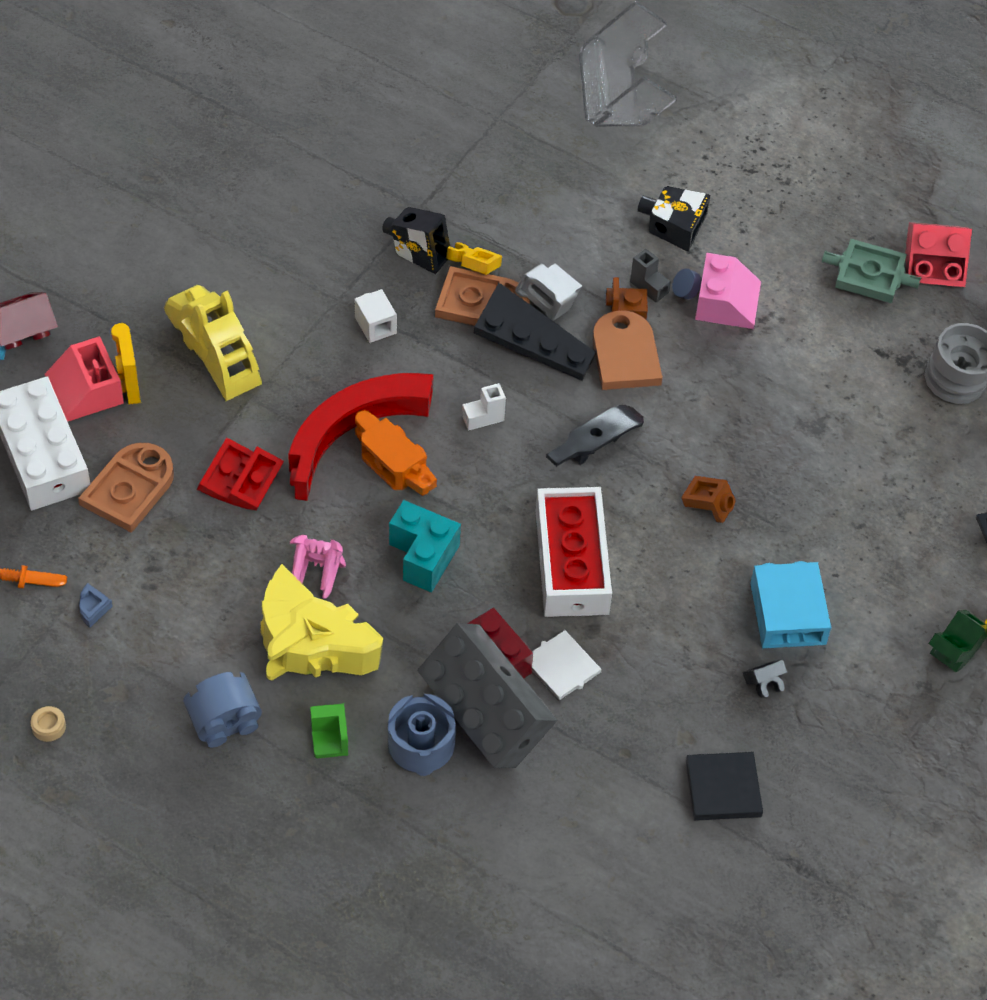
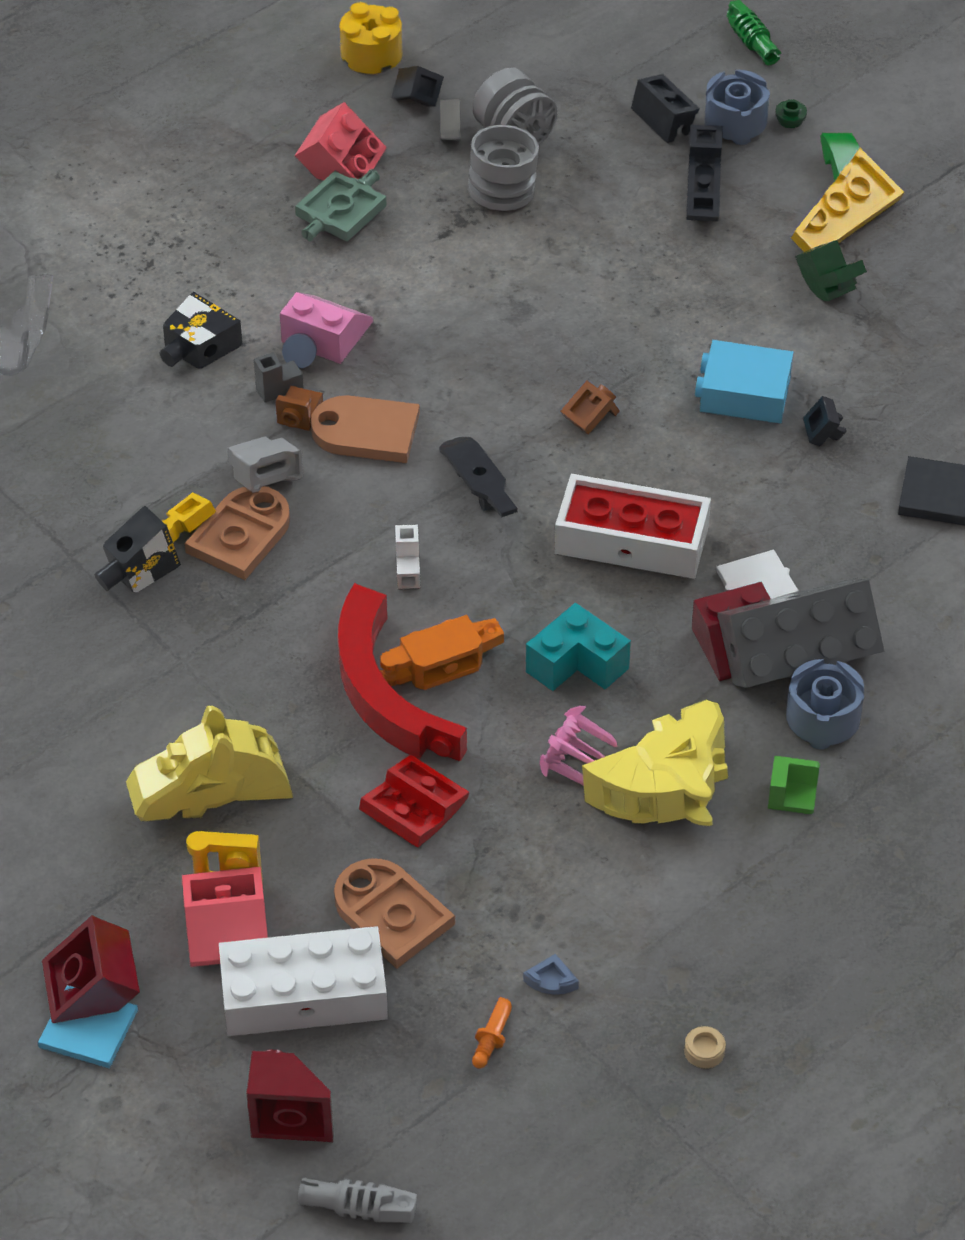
camera: 70 degrees left, 5 degrees down
sand blue brick [183,672,262,748] -> none
white brick [355,289,397,343] -> none
black wing [473,283,596,381] -> none

